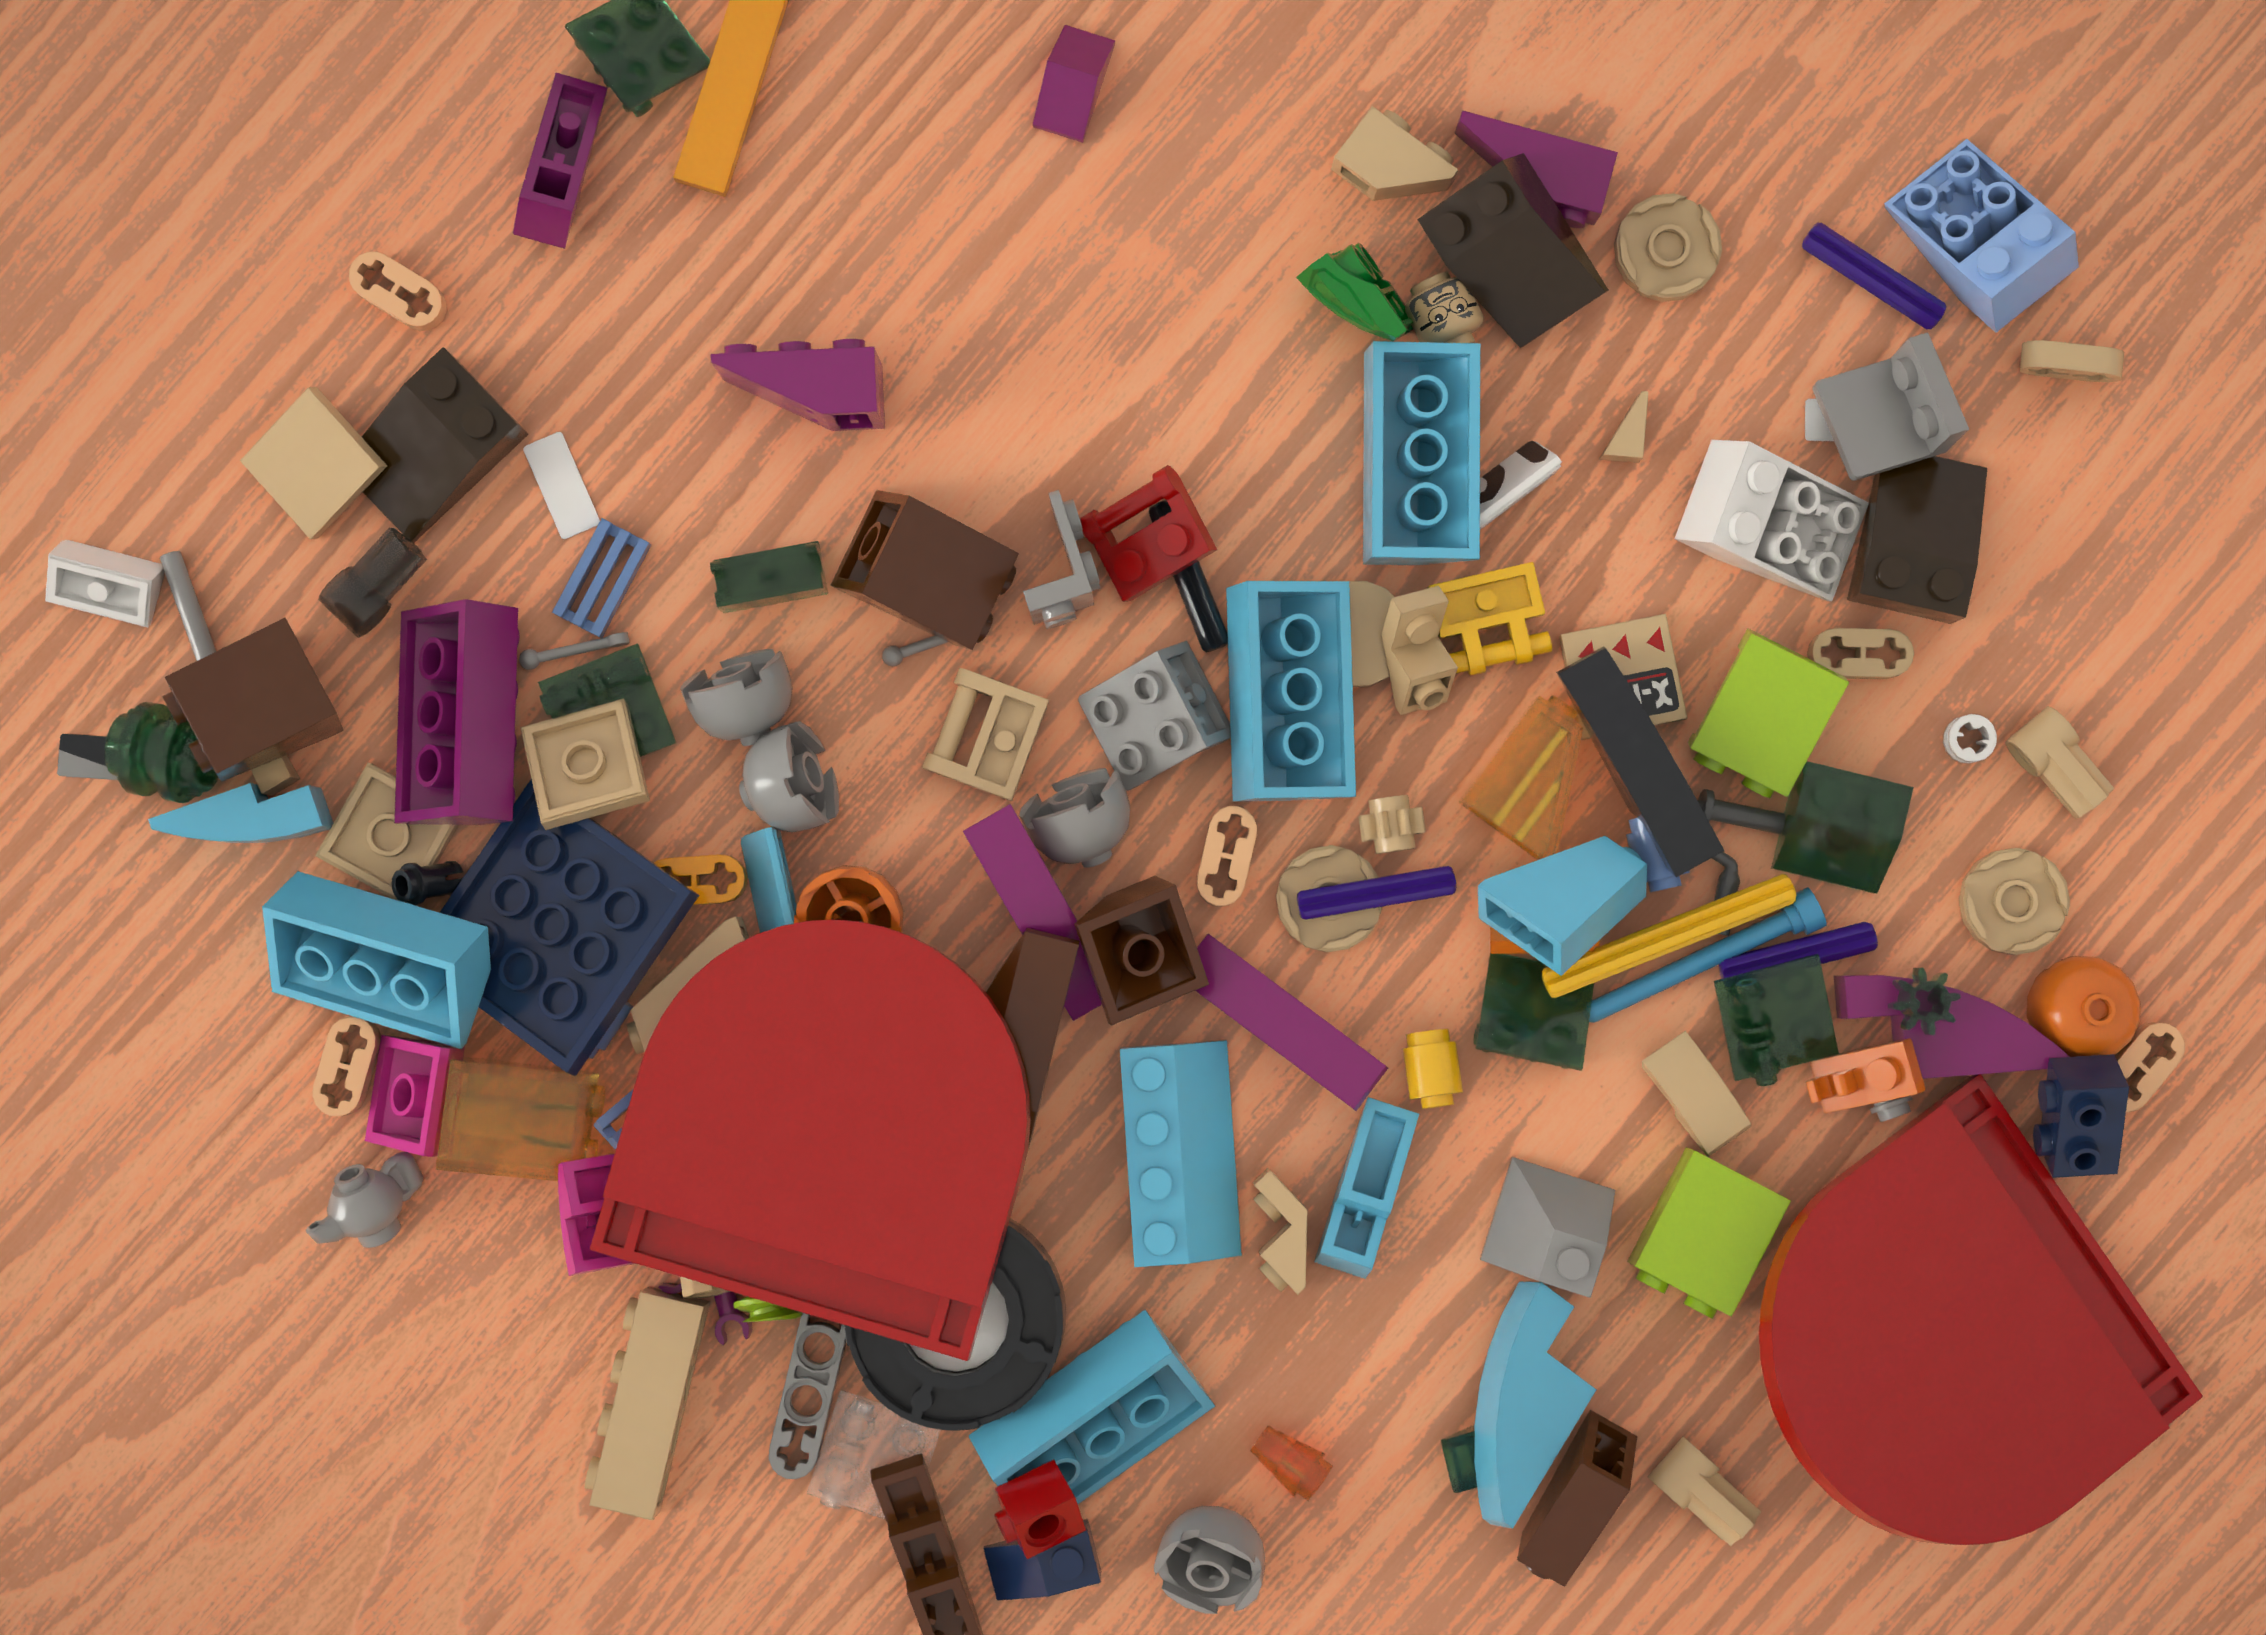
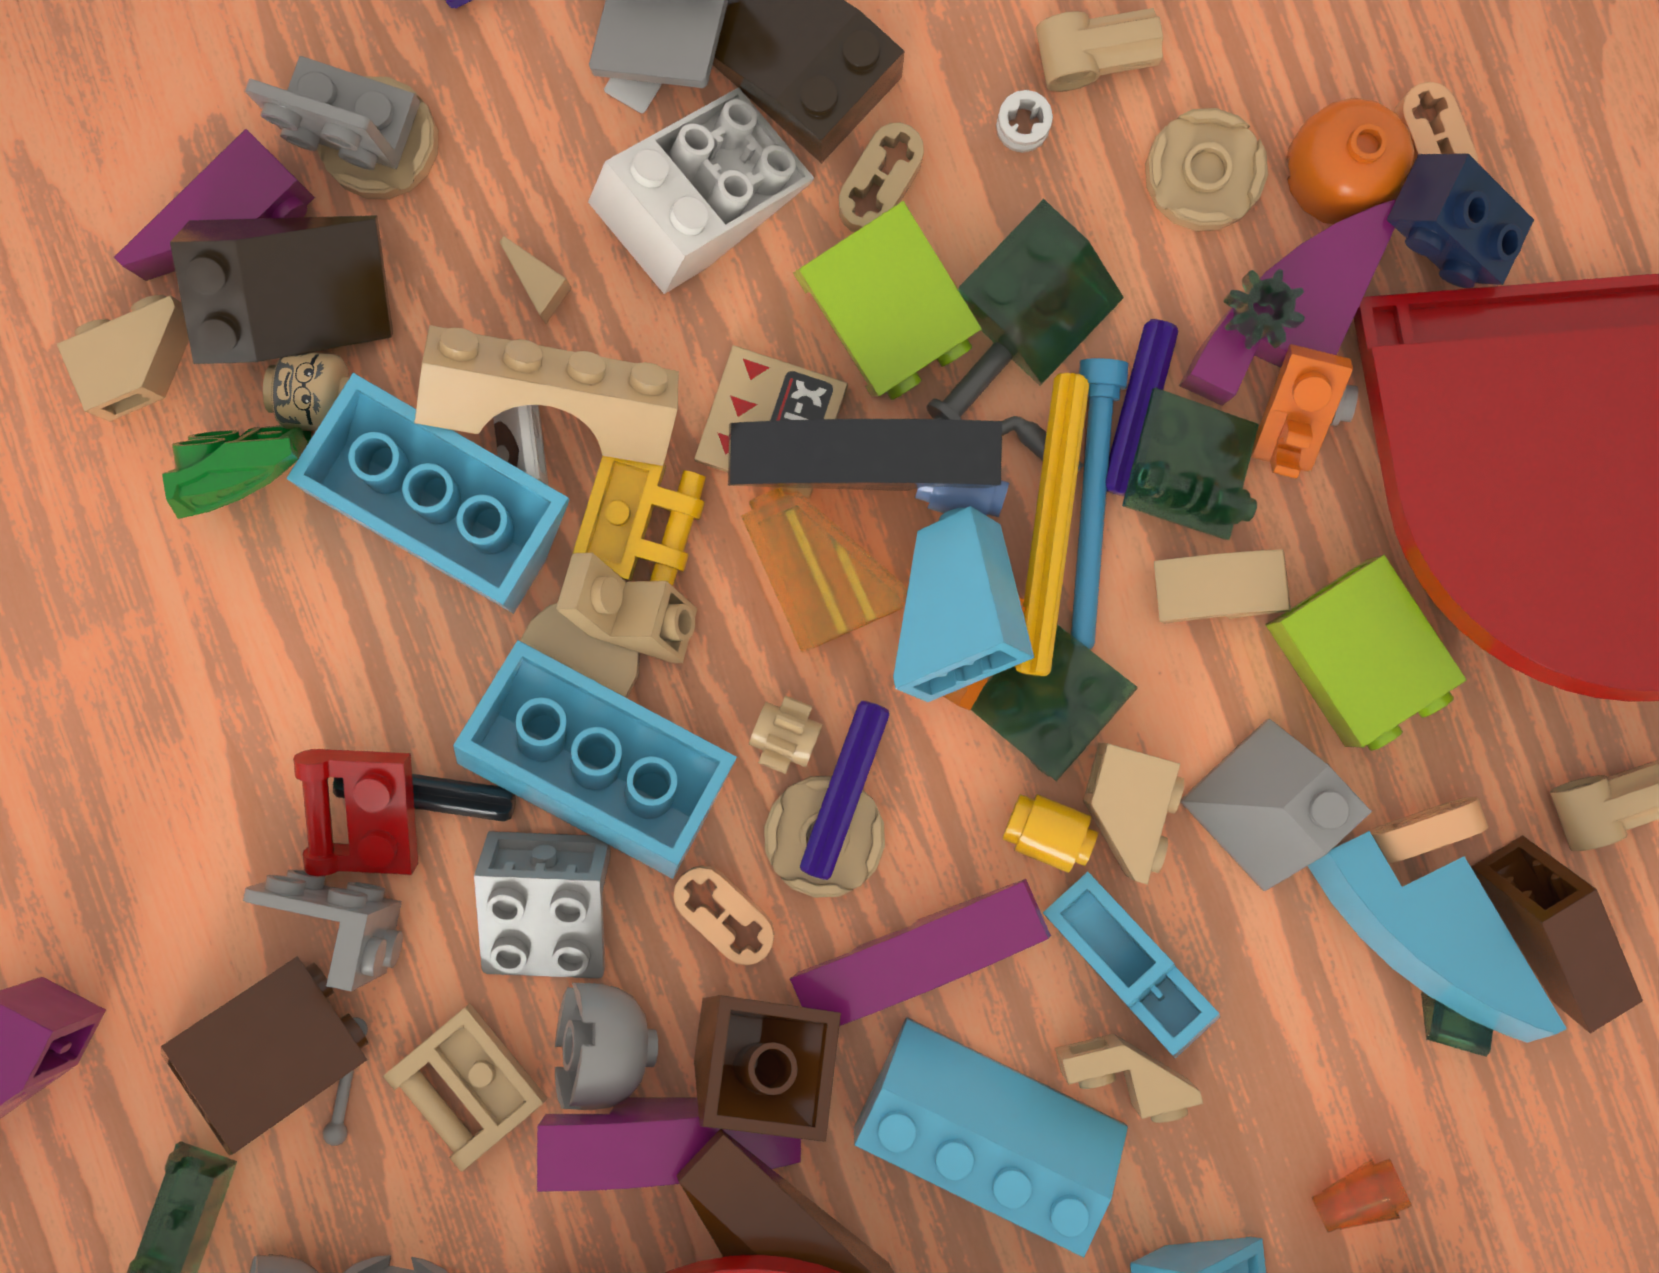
camera: 60 degrees left, 0 degrees up
none -> light grey bracket [245,56,420,170]
none -> tan arch [414,325,679,466]
none -> tan slope [1083,742,1184,885]
none -> light nougat beam [1370,797,1489,864]

